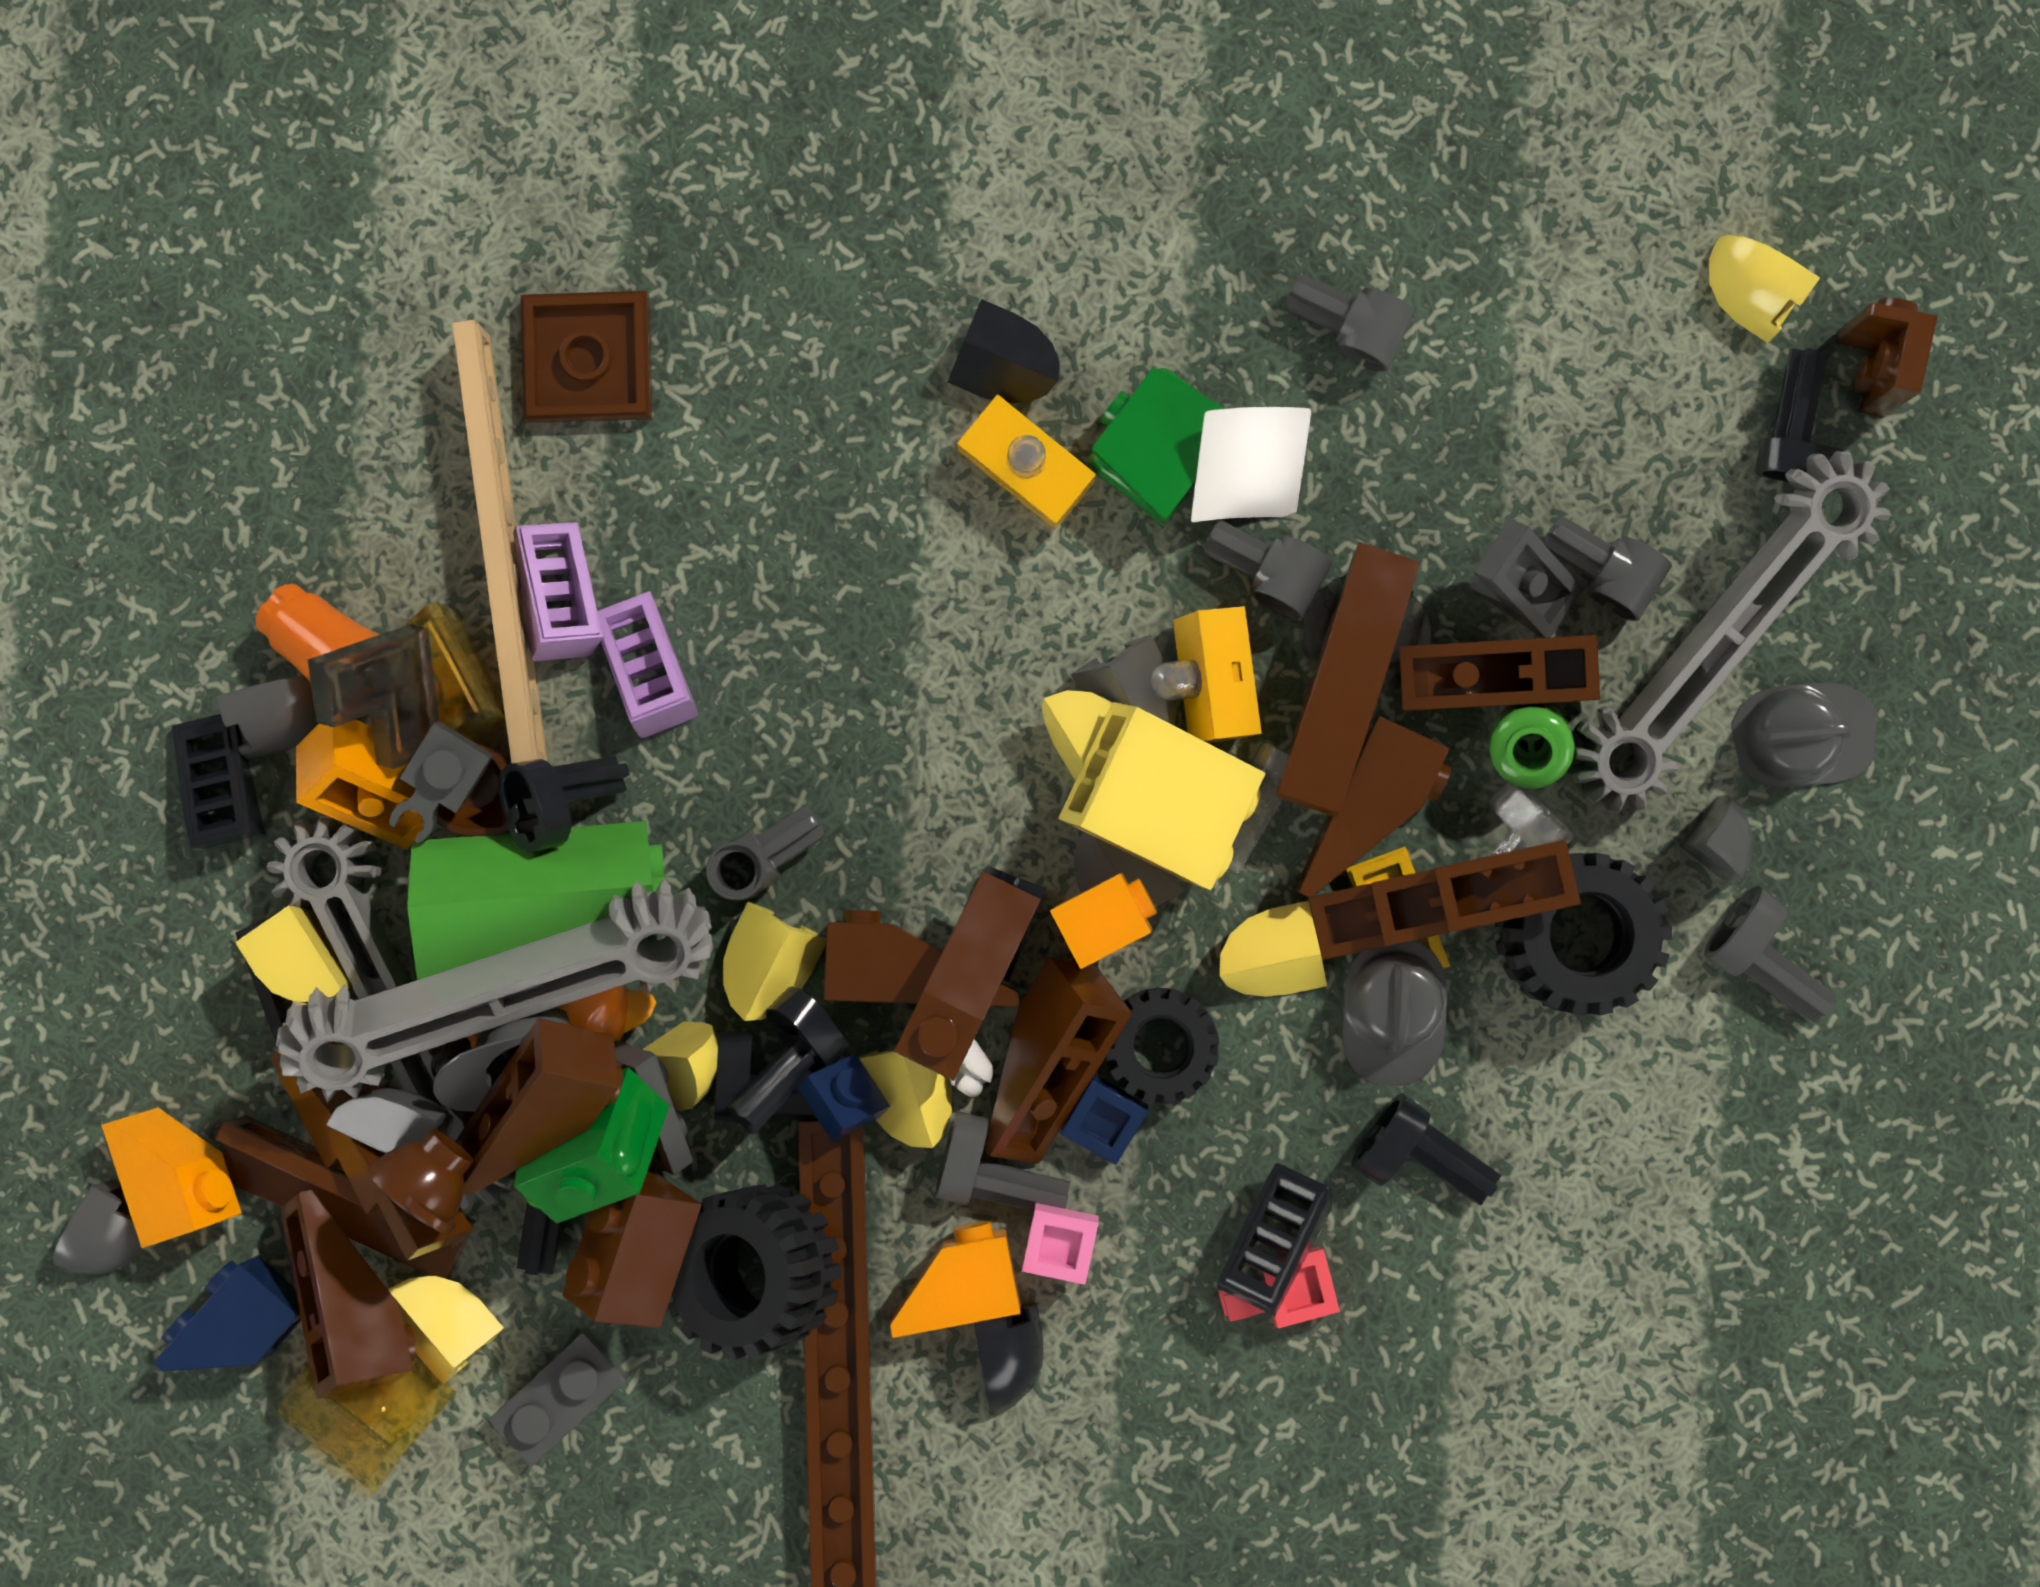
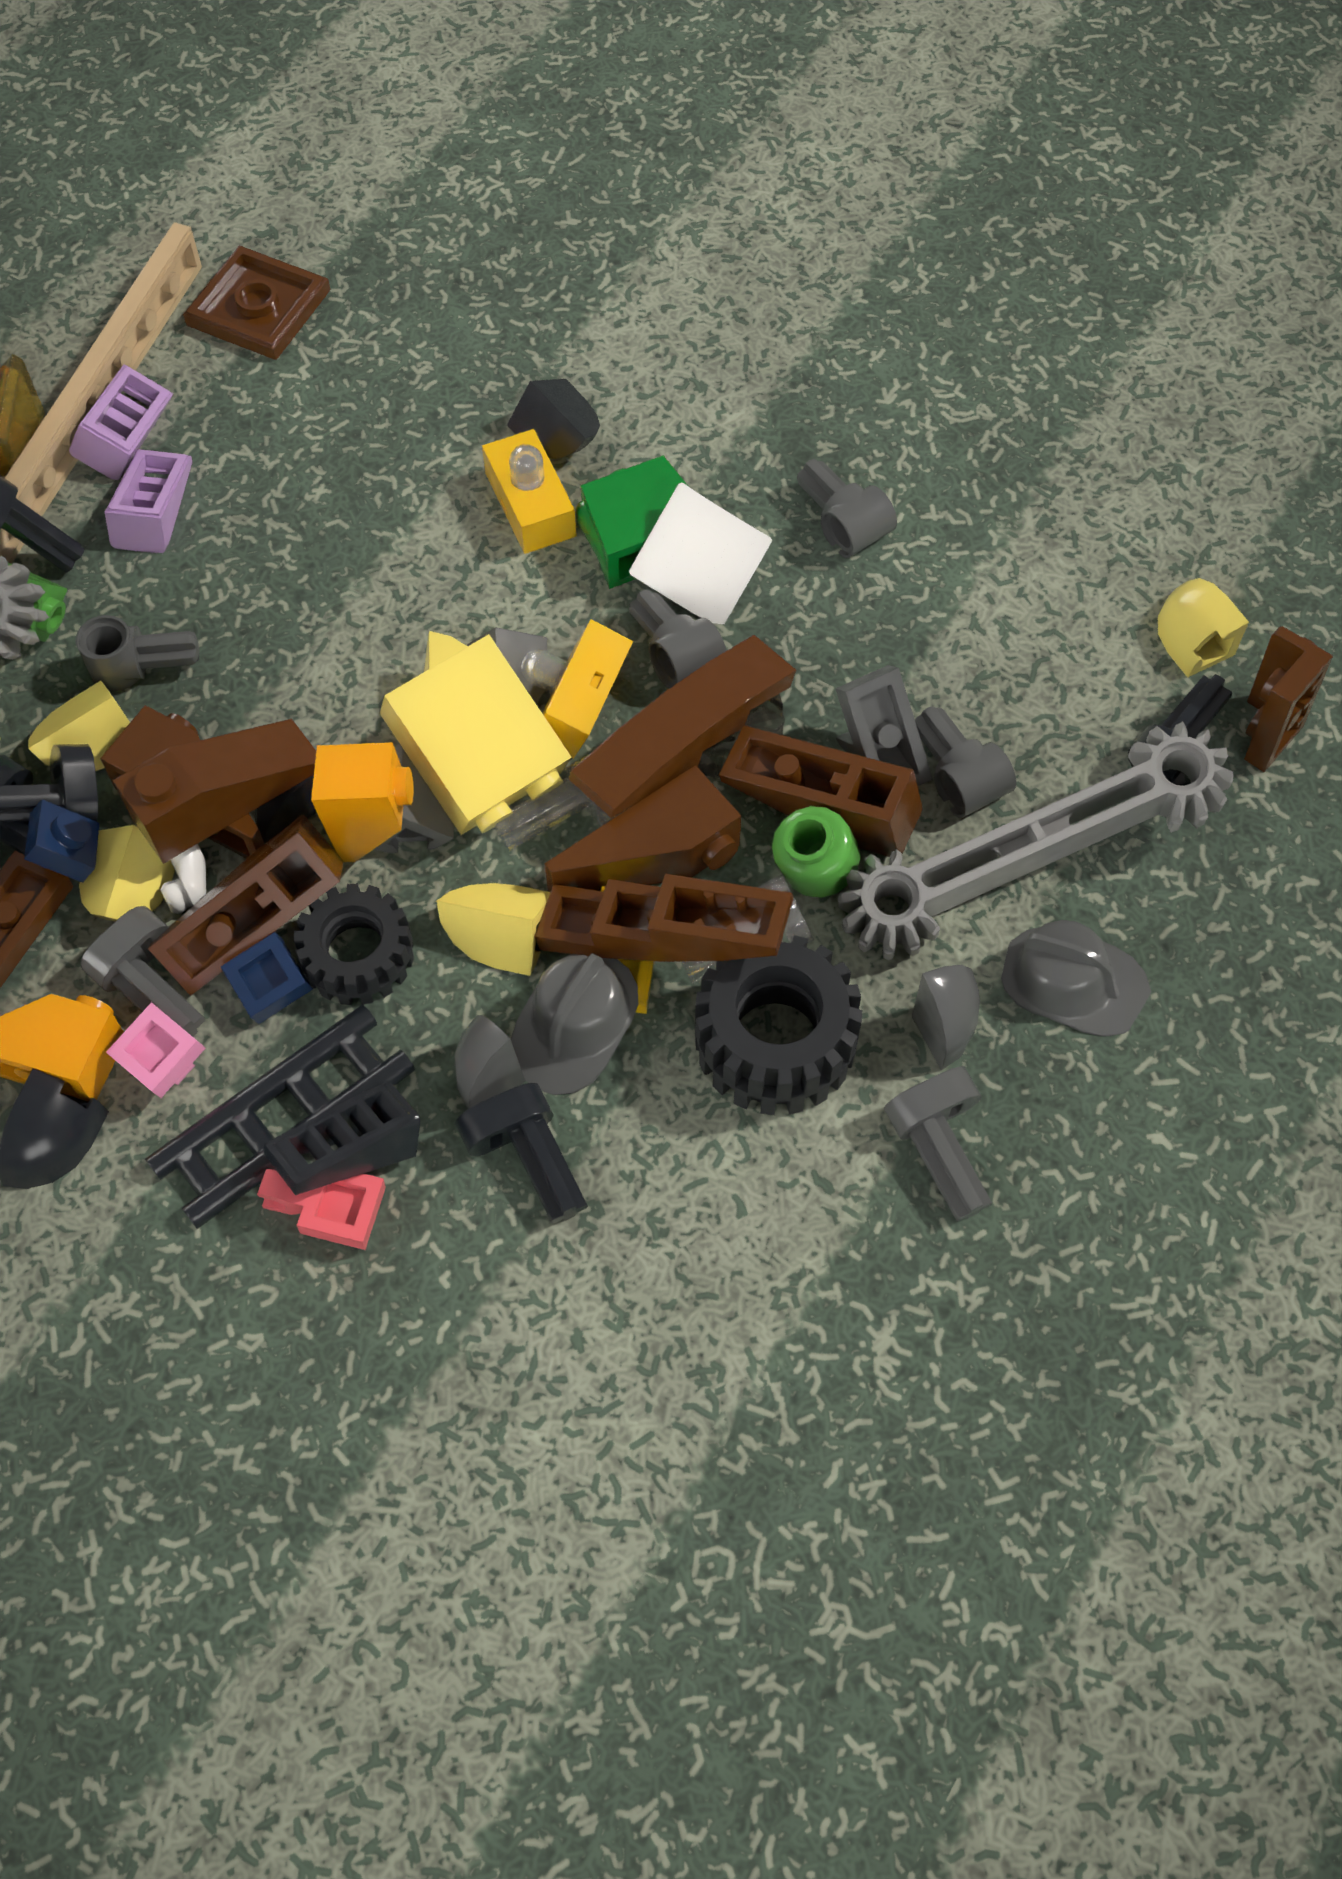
camera: 25 degrees right, 25 degrees down
none -> black bar [145,1004,415,1229]
none -> dark grey brick [455,1015,525,1109]

